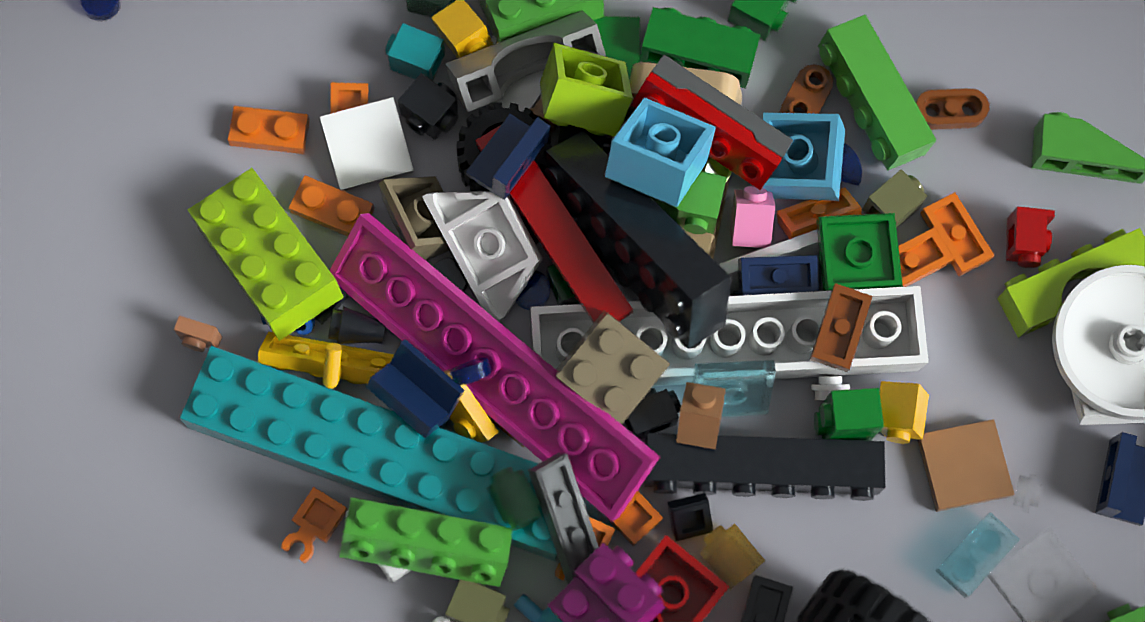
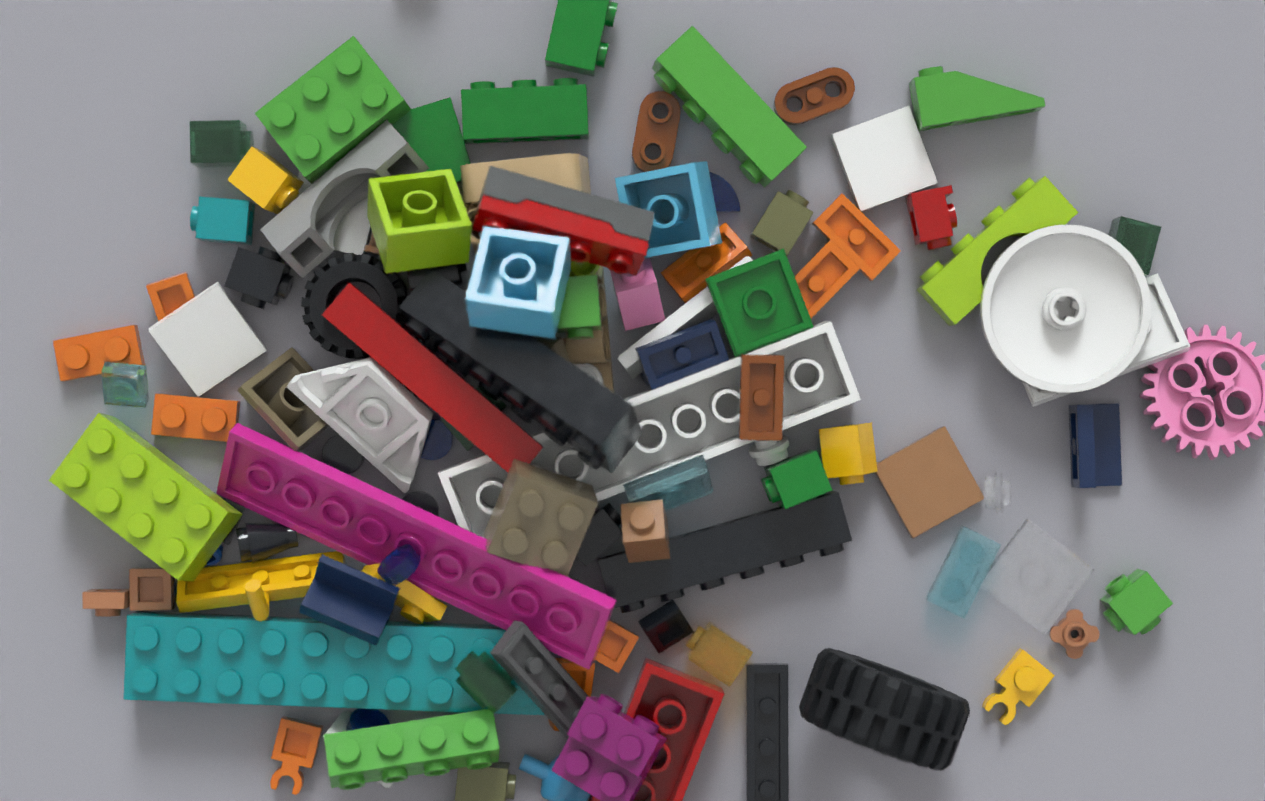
camera: 15 degrees left, 15 degrees up
dark blue panel [466,114,550,200] -> none
none -> clear light blue plate [101,362,149,408]
none -> nougat plate [129,568,174,611]
none -> white tile [831,106,938,212]

